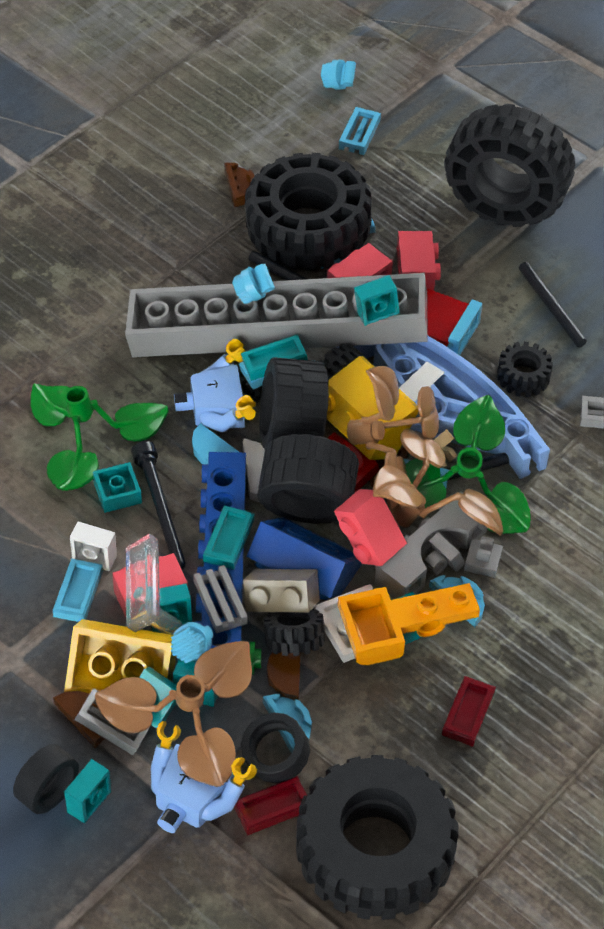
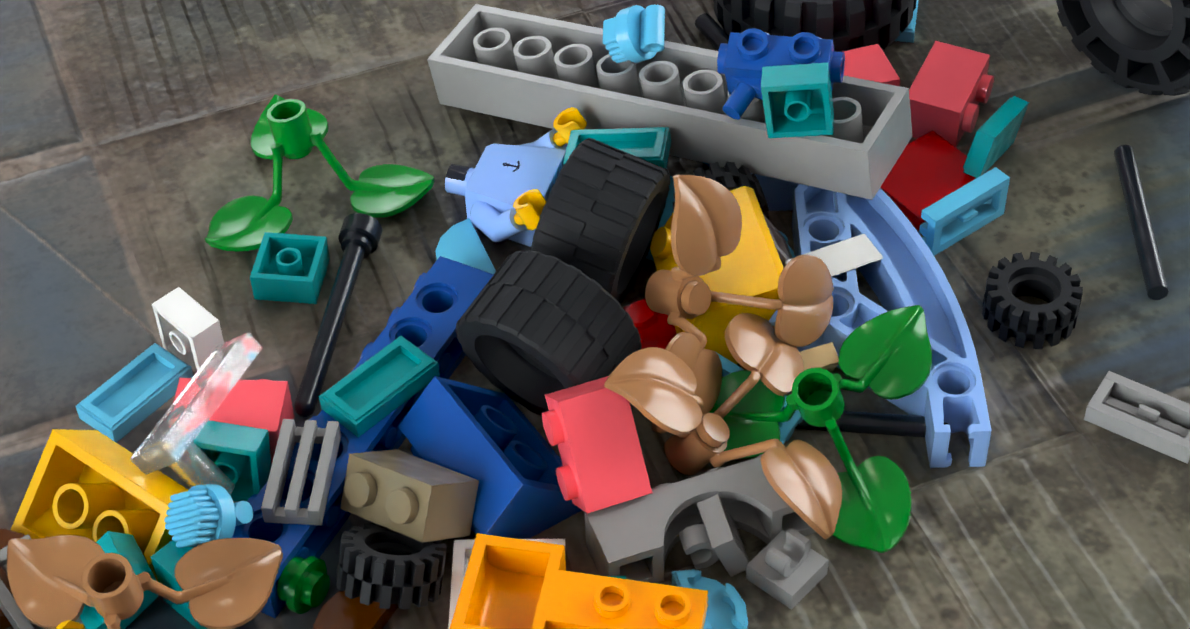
camera: 30 degrees right, 5 degrees down
none -> blue brick [717,28,845,120]
none -> teal tile [963,96,1029,178]

